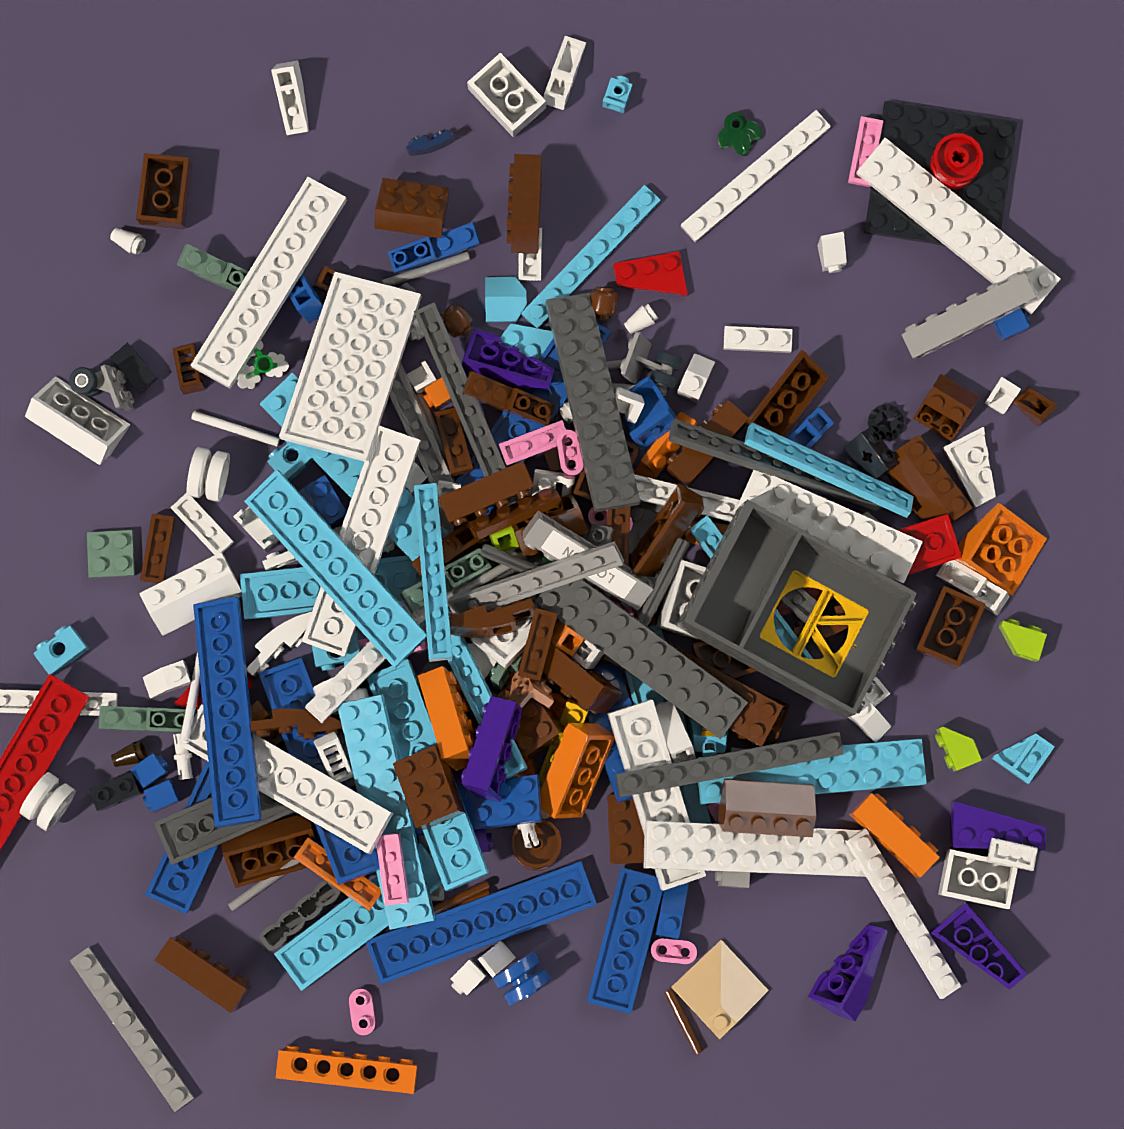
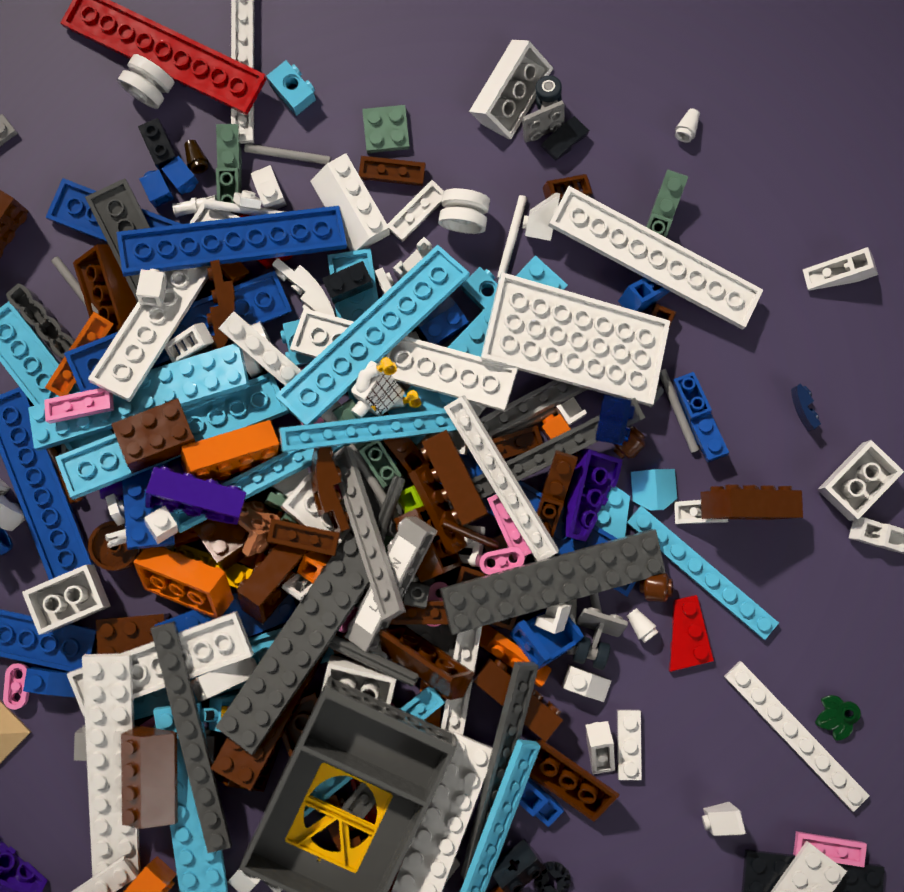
camera: 85 degrees right, 0 degrees up
reddish brown brick [136,153,192,229] -> none
white plant [237,341,289,389] -> none
reddish brown brick [374,178,449,238] -> none
medium azure brick [603,76,632,114] -> none
none -> white brick [22,564,111,635]
none -> white plate [105,494,125,526]
none -> white brick [136,269,167,307]
none -> white brick [144,506,178,544]
none -> white plate [233,190,262,209]
none -> light grey bar [244,143,331,165]
none -> black brick [322,261,373,304]
none -> white torso [351,357,421,419]
none -> reddish brown bar [439,518,500,550]
none -> white plate [444,394,559,561]
none -> white slope [522,193,560,241]
none -> white slope [585,721,615,775]
none -> clear blue brick [595,395,635,446]

